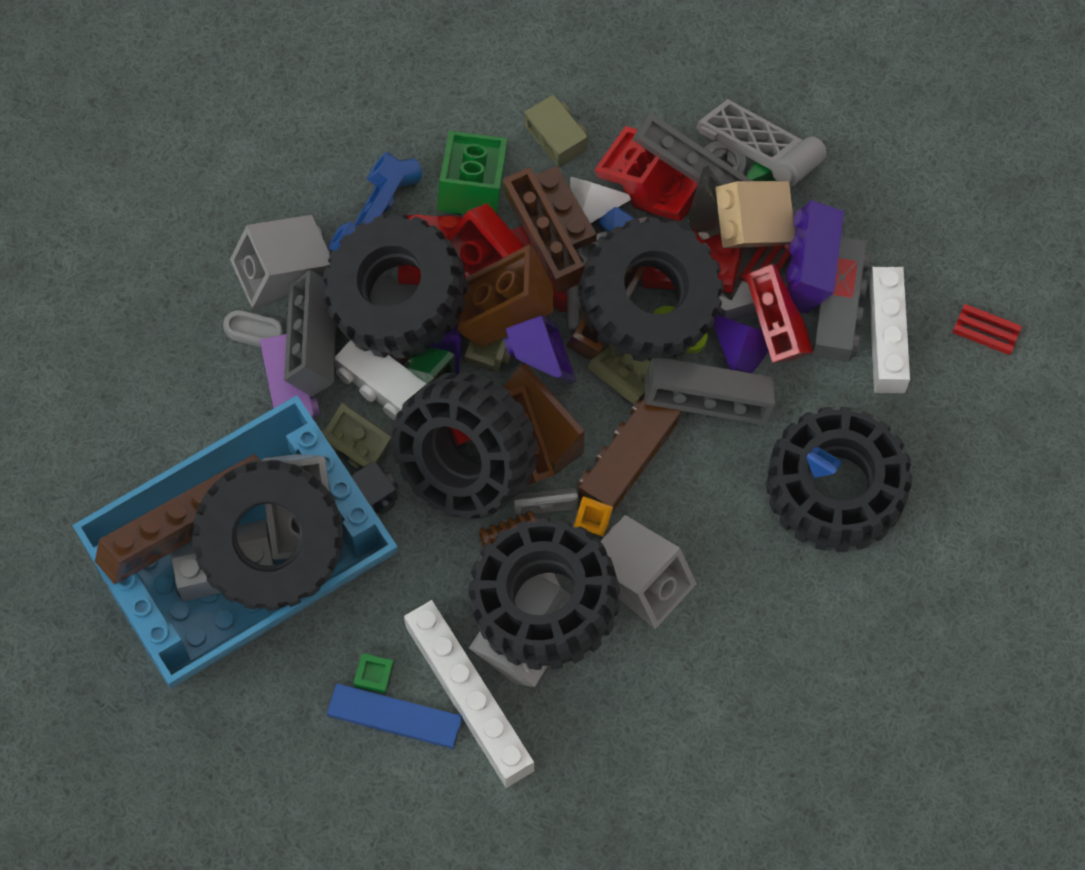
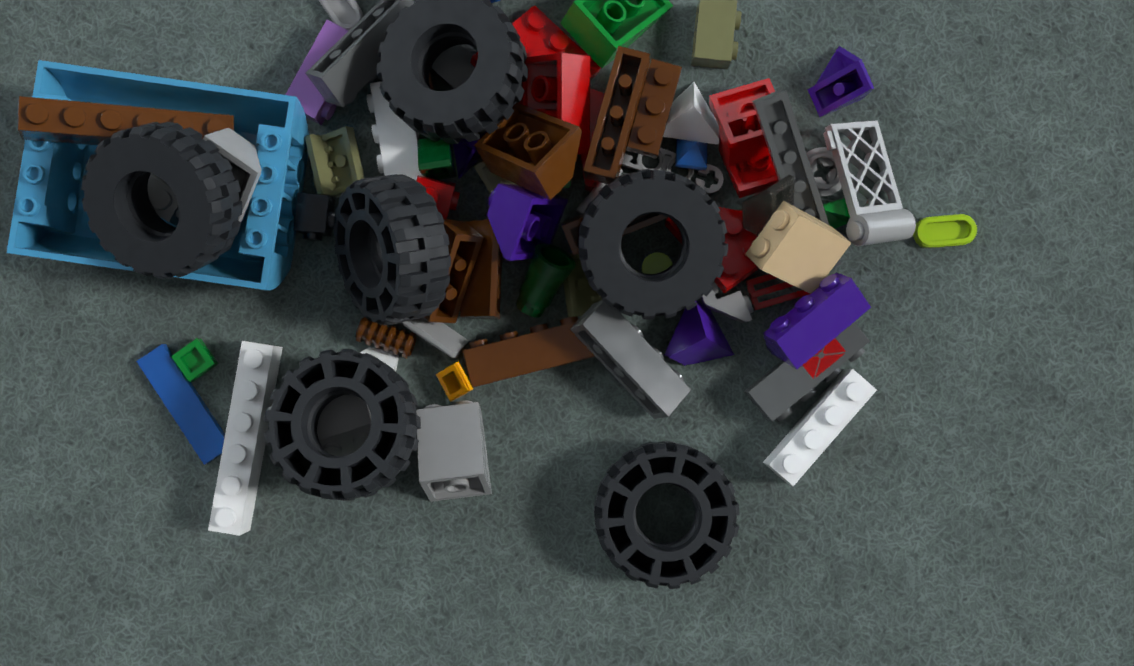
camera: 45 degrees right, 20 degrees up
red slope [745,264,814,363] -> none
blue slope [806,447,842,478] -> none
red tile [952,304,1022,355] -> none
none -> dark green plant [516,243,576,318]
none -> dark purple slope [807,46,874,117]
none -> lime tile [913,214,977,248]

